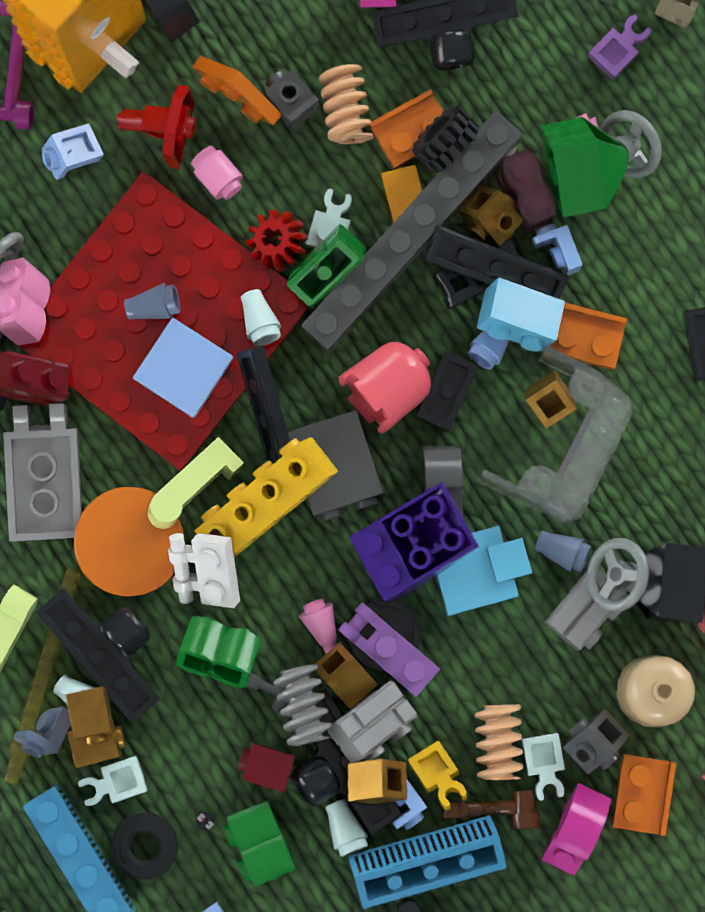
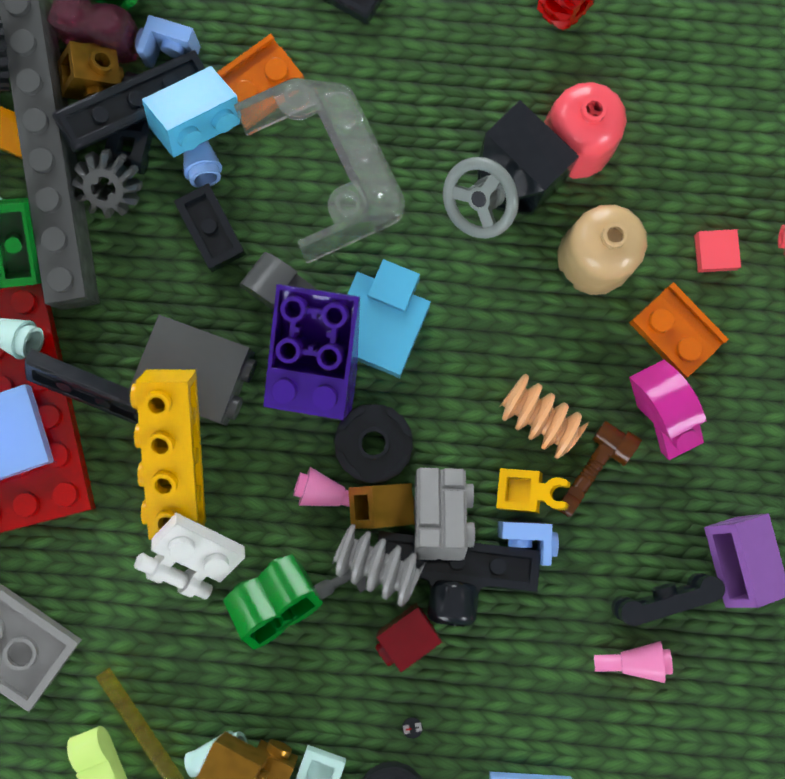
camera: 45 degrees left, 0 degrees up
black plate [35,588,160,723] -> none
orange tile [74,487,184,597] -> none
yellowish green leg [147,437,244,529] -> none
green brick [223,800,296,887] -> none
light aqua cone [325,799,368,858] -> none
medium lavender plate [338,602,440,697] -> none
coral cylinder [339,342,431,434] -> none
brick [348,759,407,804] -> none
dark azure brick [348,815,507,909] -> none
light aqua plate [521,733,565,801] -> none
pearl gold brick [525,370,576,429] -> none
sand blue cone [535,530,591,573] -> none
light grey brick [544,569,627,651] -> none
dark grey brick [563,708,630,775] -> none
none -> dark grey gear [71,148,143,218]

